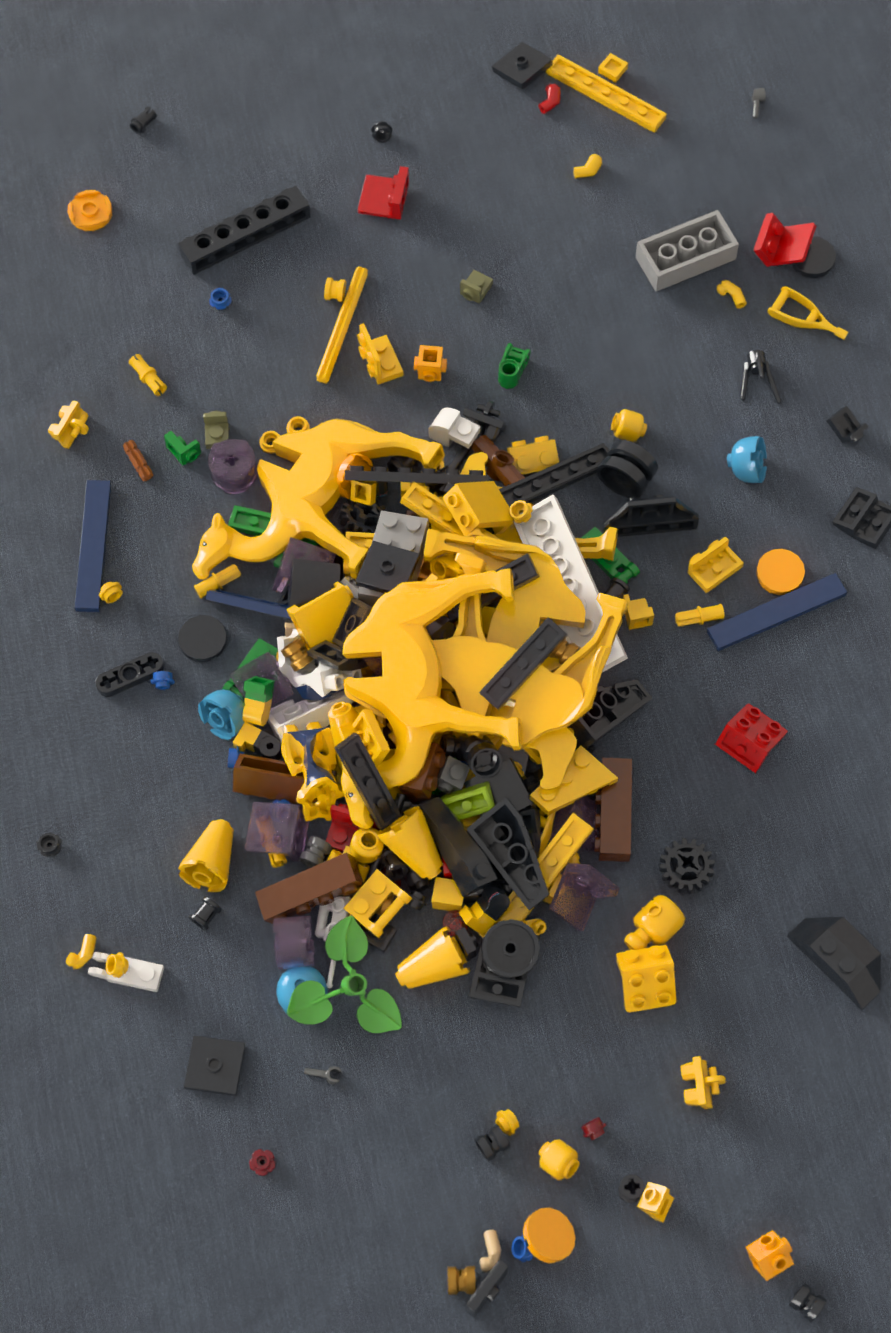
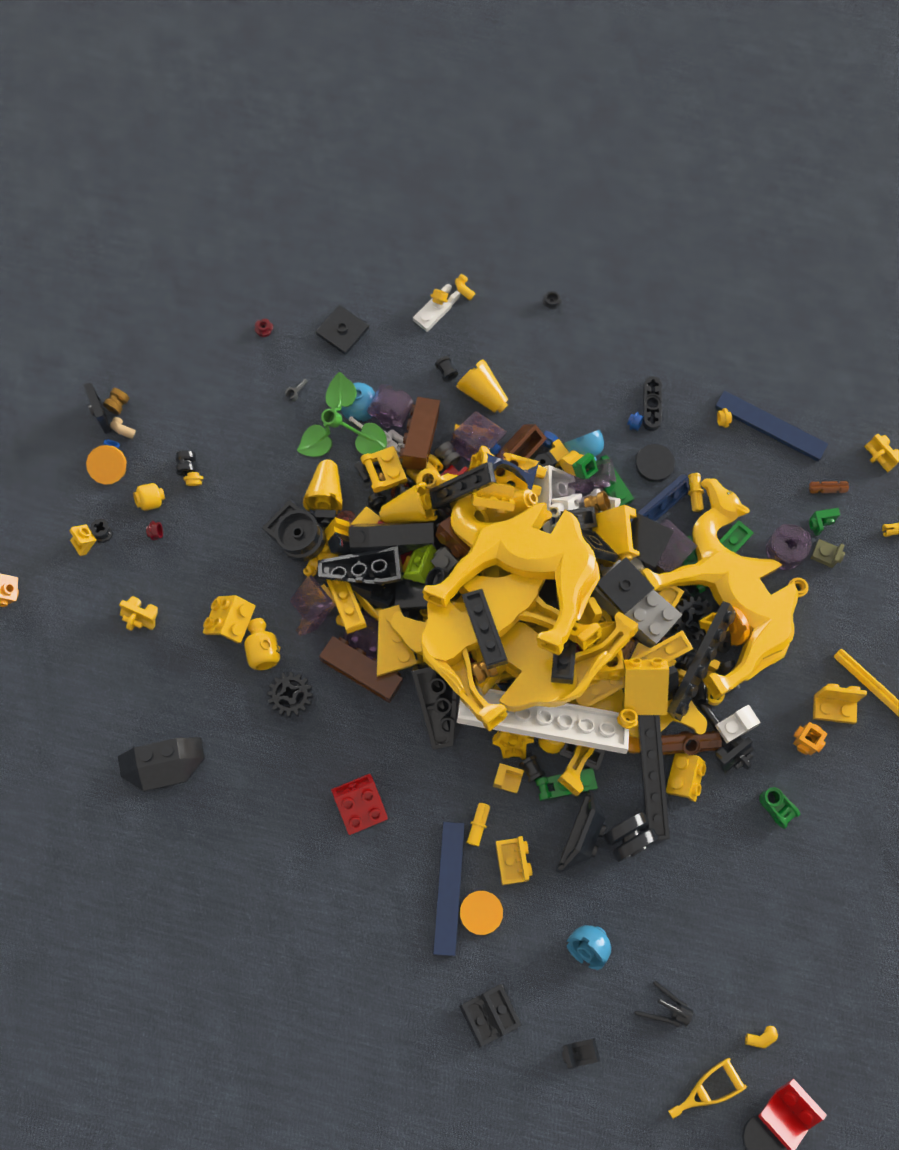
camera: 115 degrees right, 5 degrees up
yellow plate [286,416,310,433] -> none
olive bracket [460,270,493,304] -> none
yellow head [611,409,647,442] -> none
light grey brick [636,210,739,292] -> none

